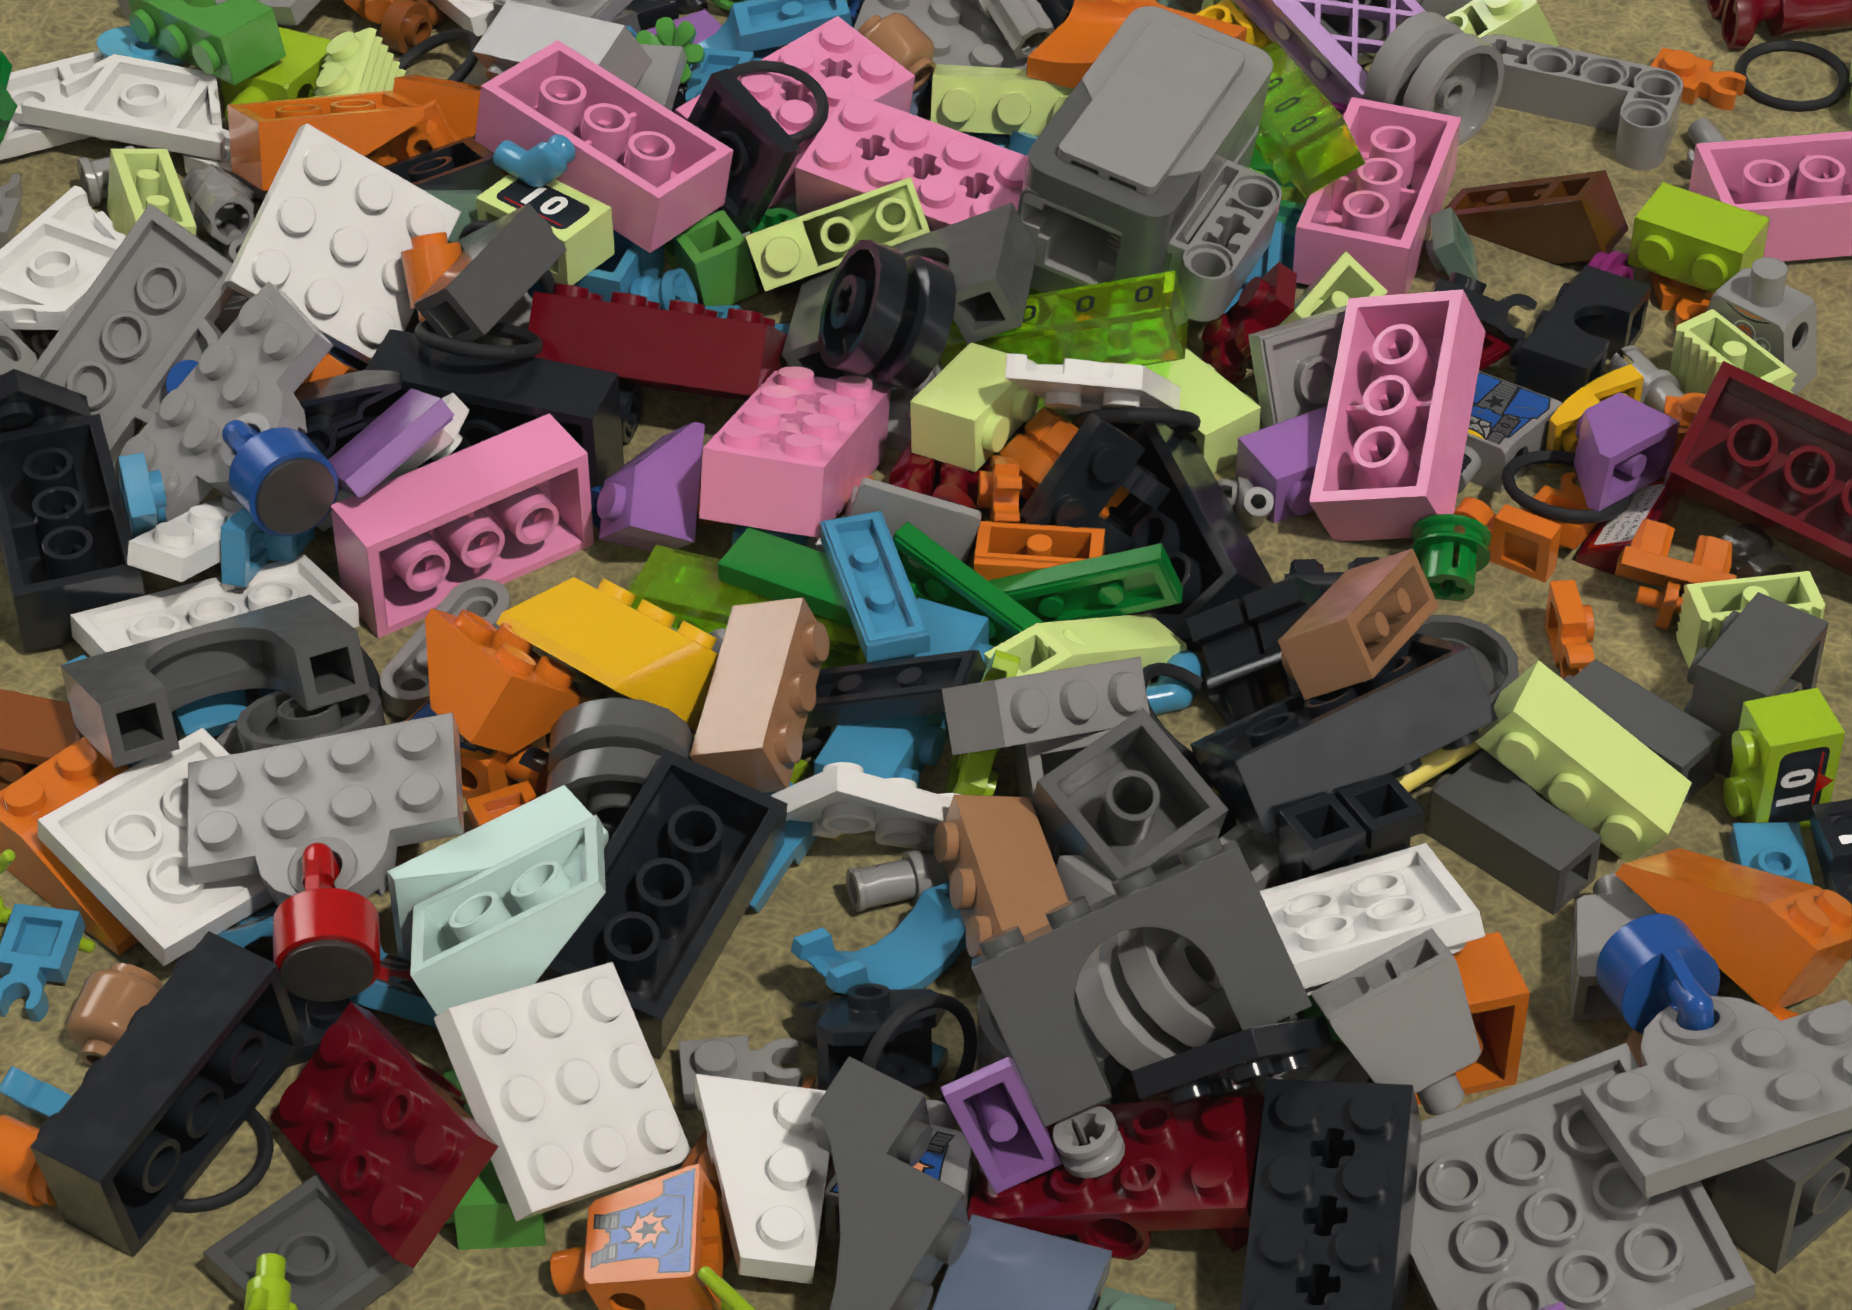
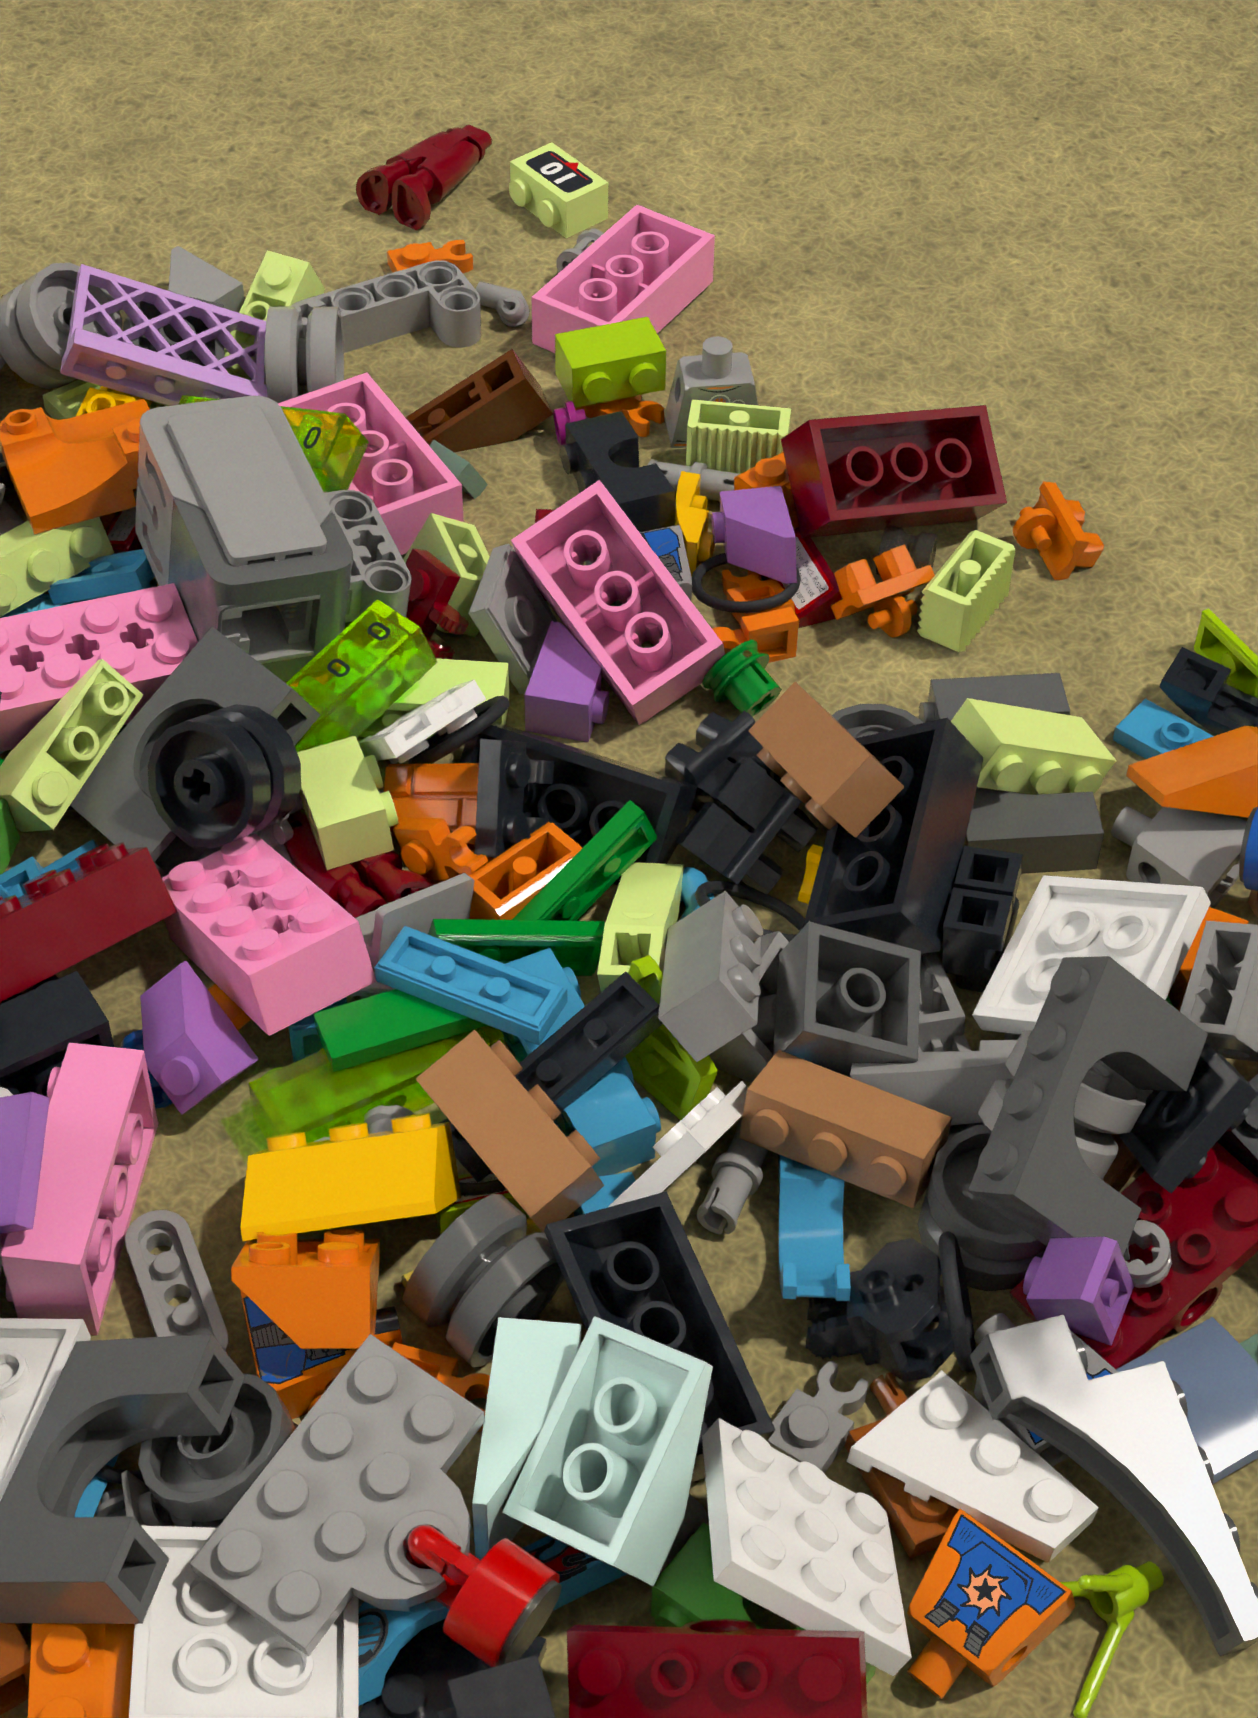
camera: 50 degrees left, 5 degrees up
light grey arm [1217,477,1274,528] -> none
black plate [1431,272,1538,339] -> none
orange plate [1544,580,1595,679] -> none
dark grey brick [1684,592,1829,778] -> none
lime brick [1723,687,1845,829] -> none
black tyre [1735,40,1850,112] -> none

